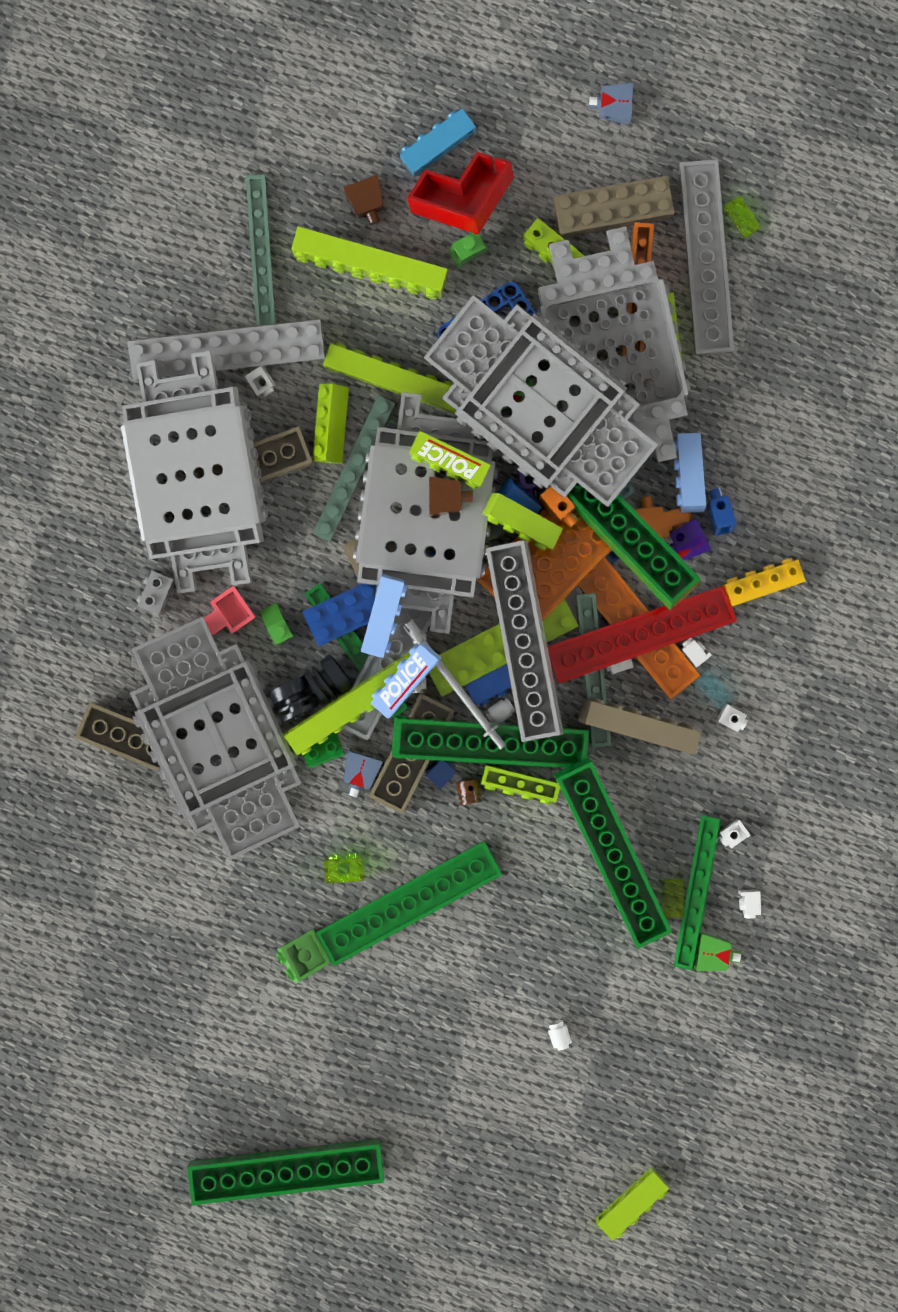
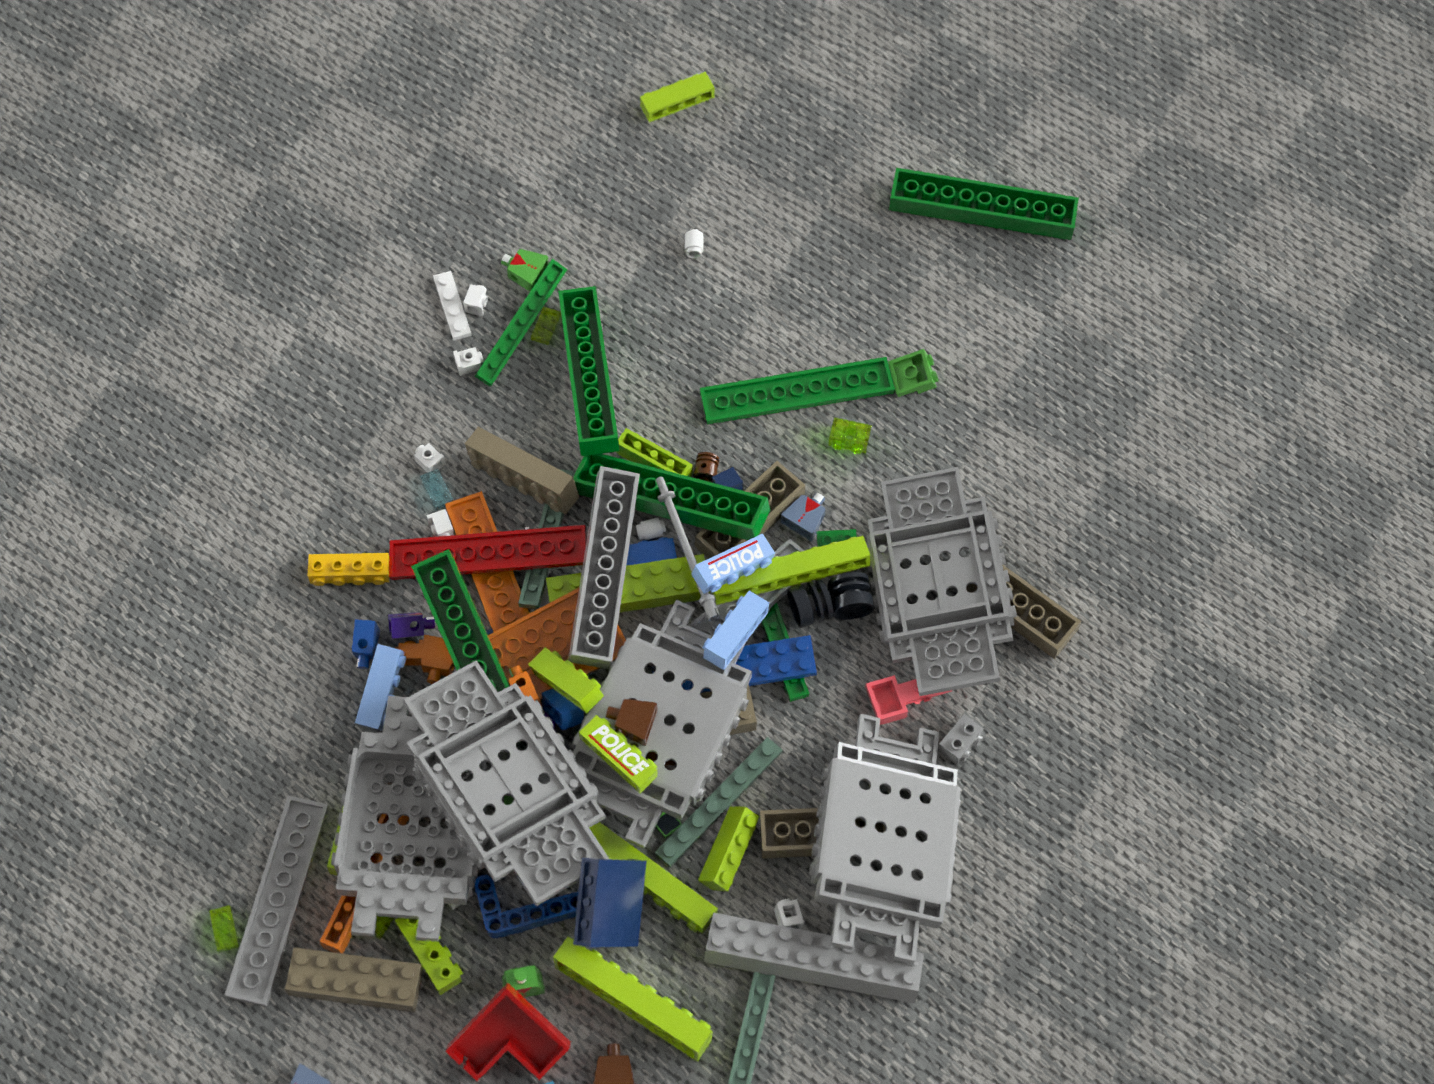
camera: 165 degrees left, 25 degrees down
bright green slope [260,603,295,645] -> none
none -> white plate [433,271,472,341]
none -> dark blue panel [573,857,646,947]

